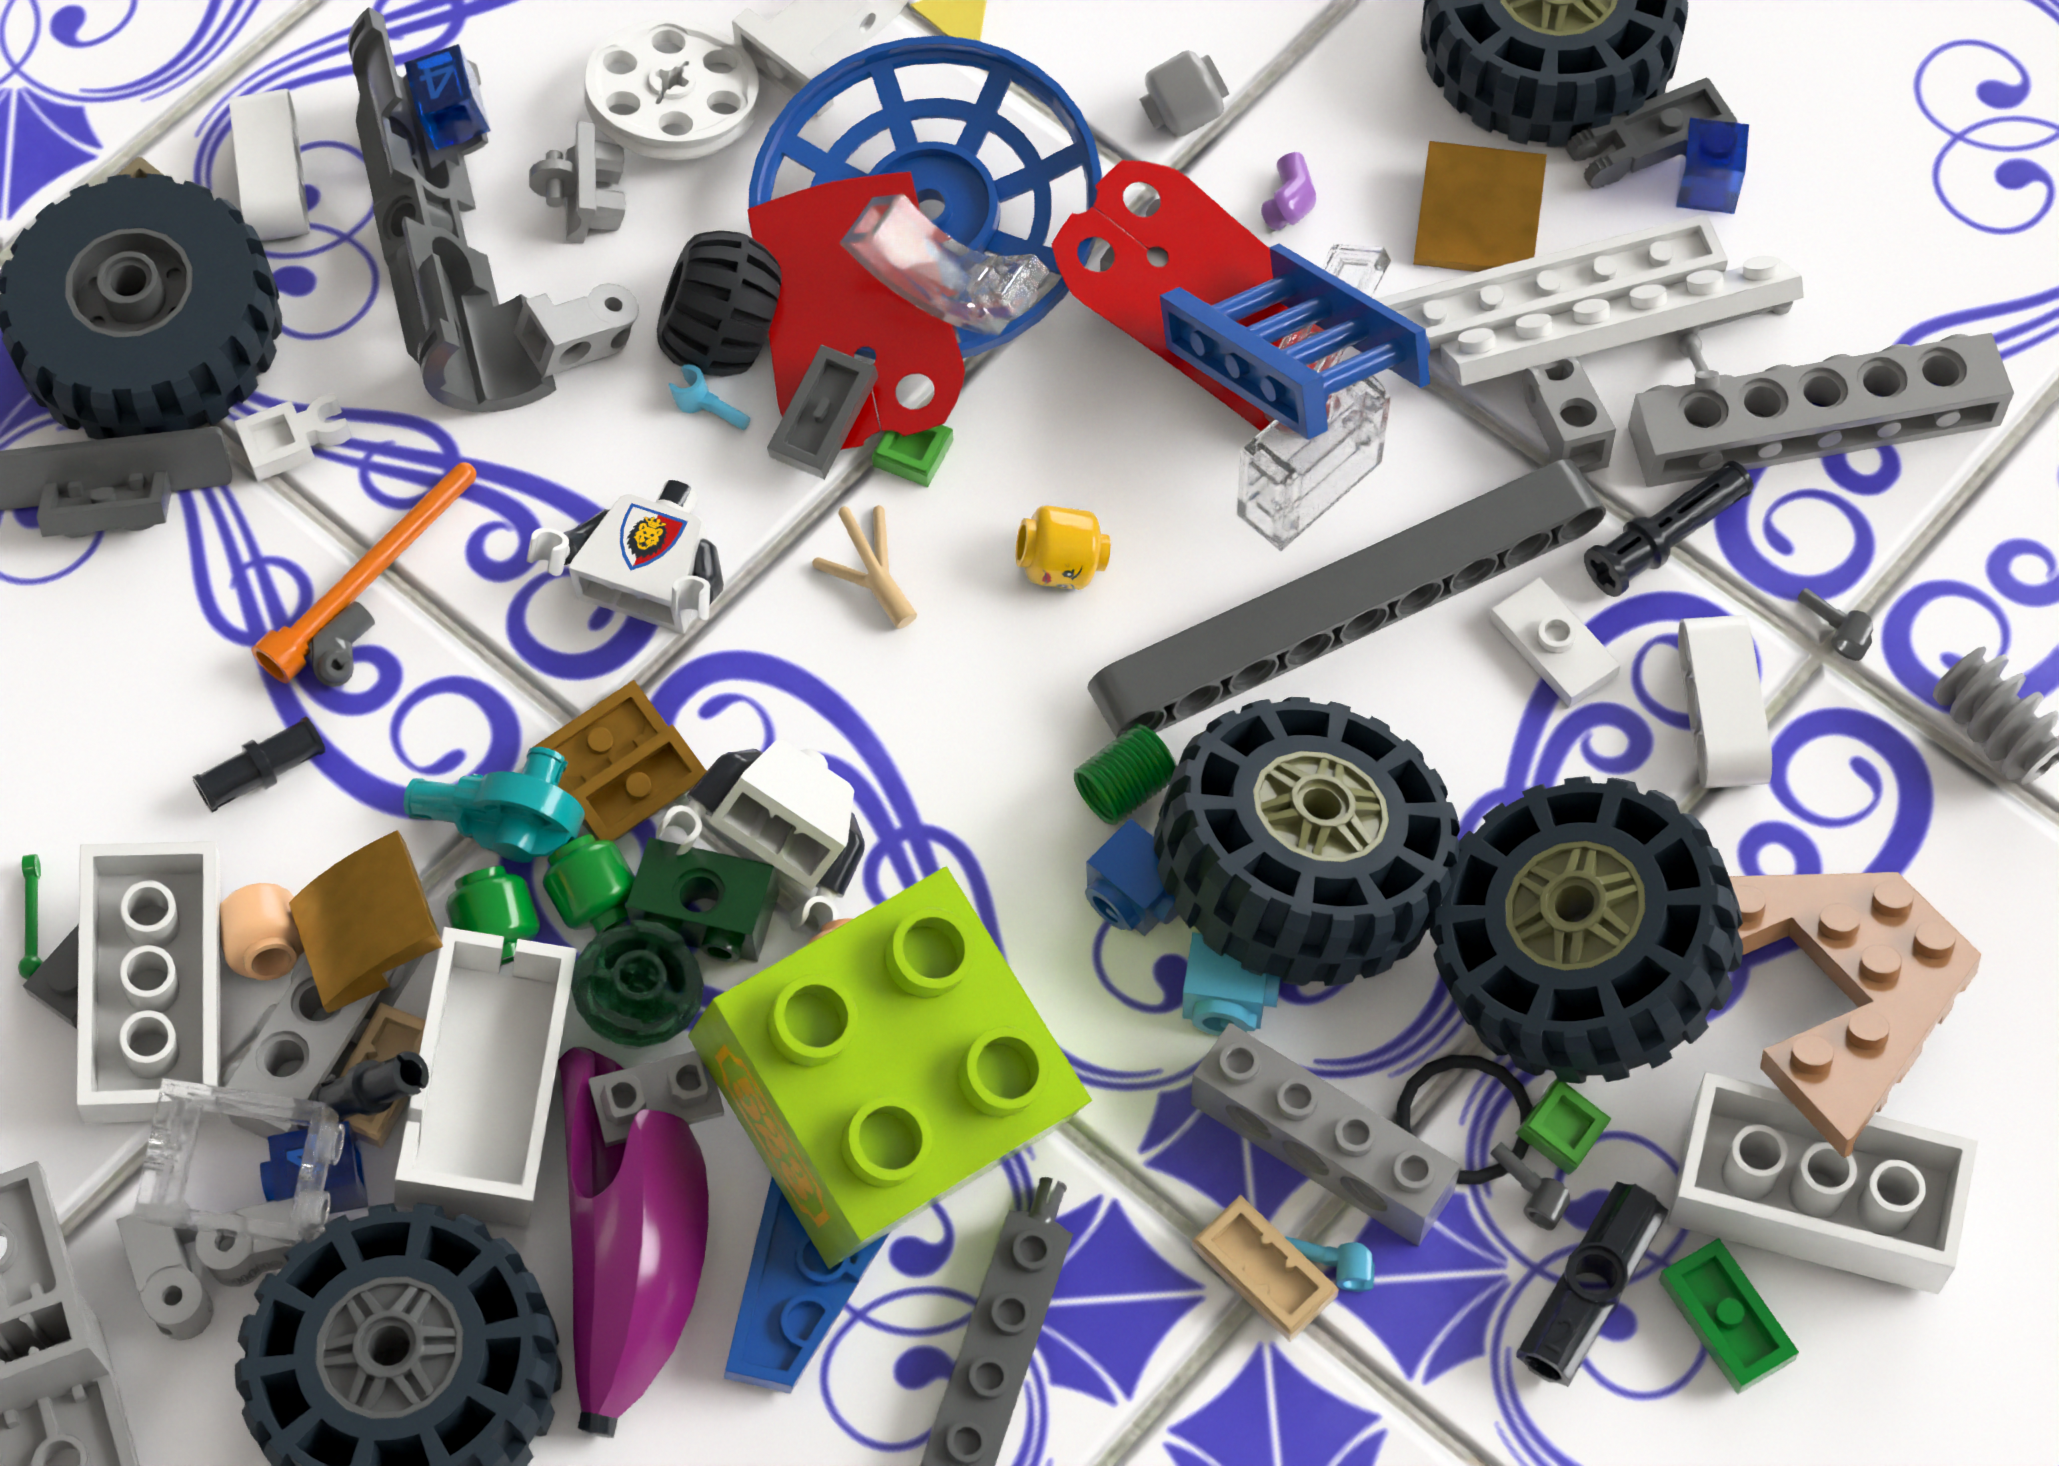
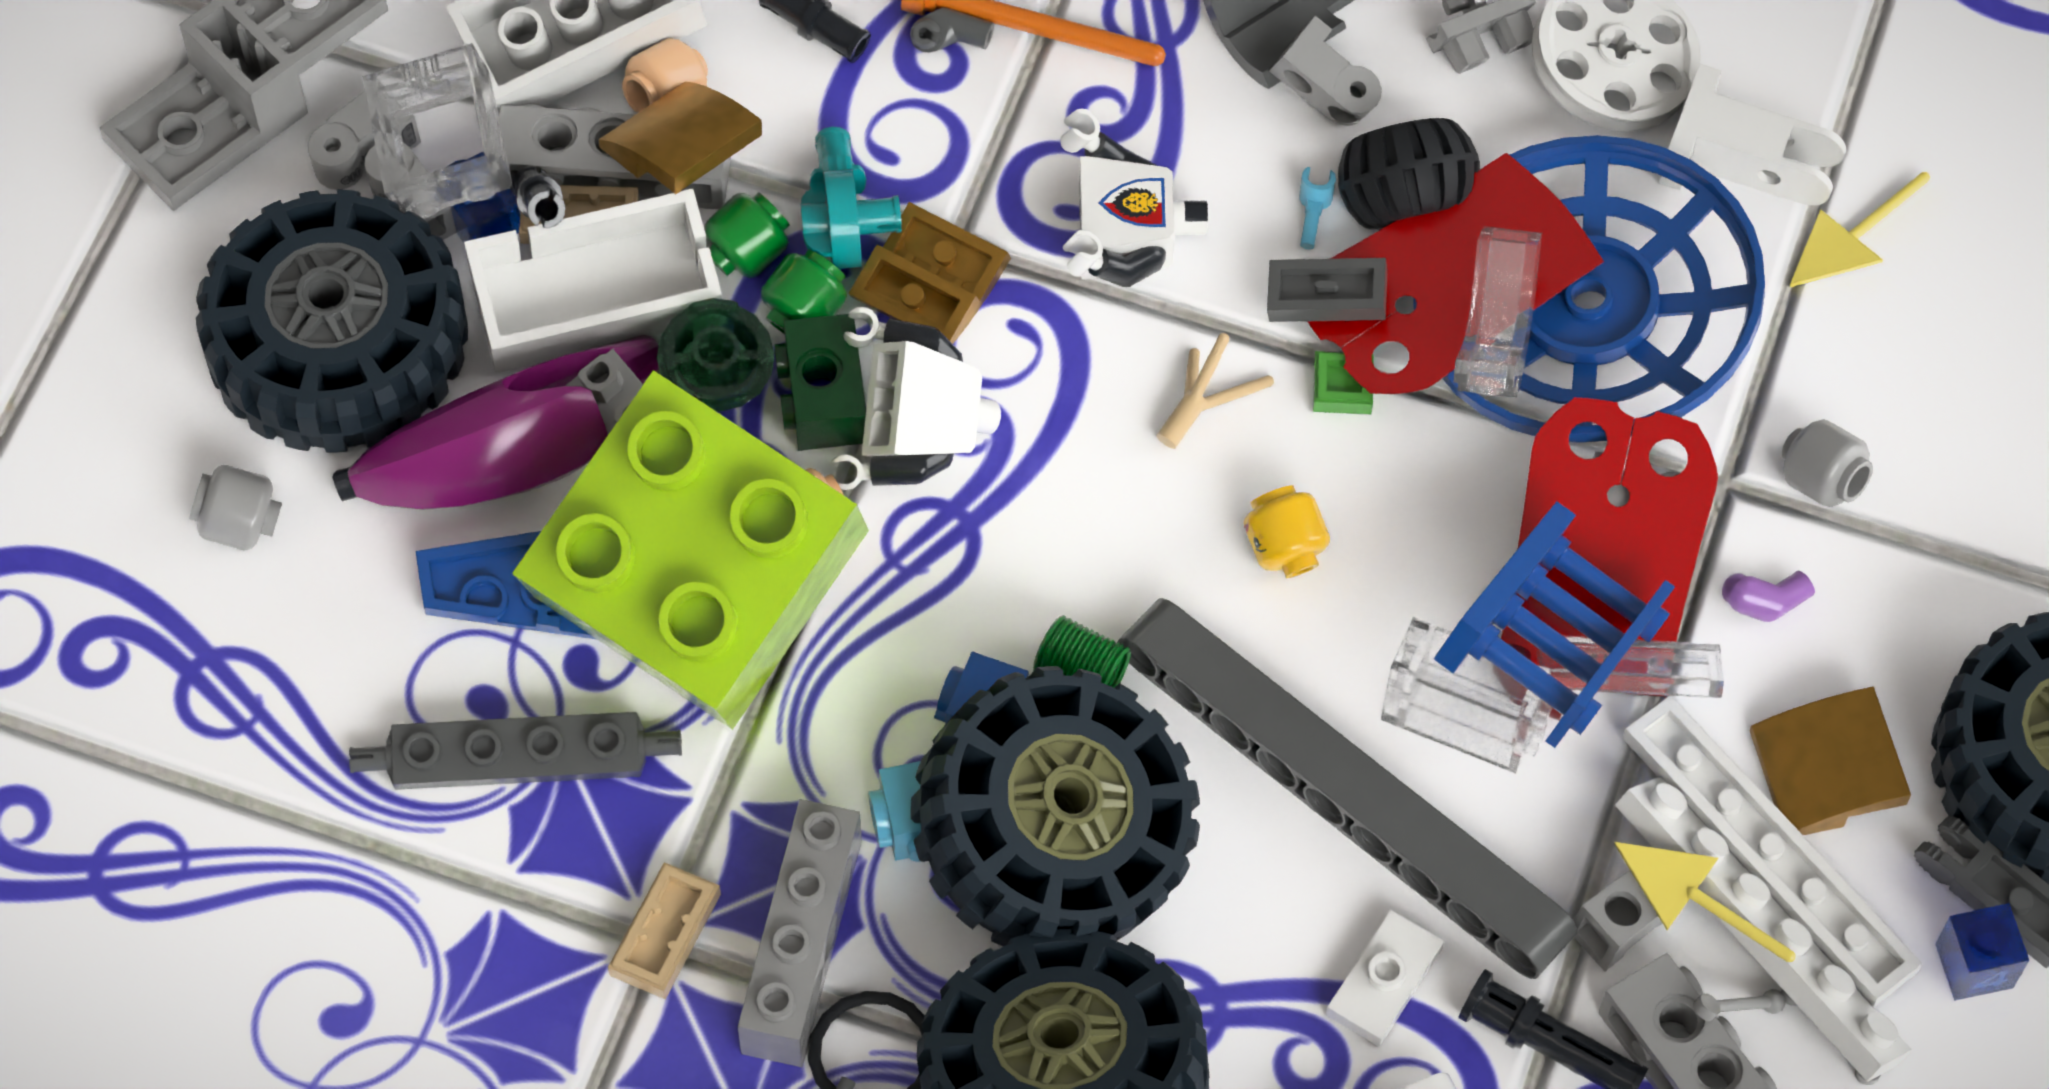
camera: 65 degrees right, 0 degrees up
medium azure hand [1285,1236,1375,1292] -> none
none -> light yellow piece [1614,842,1796,962]

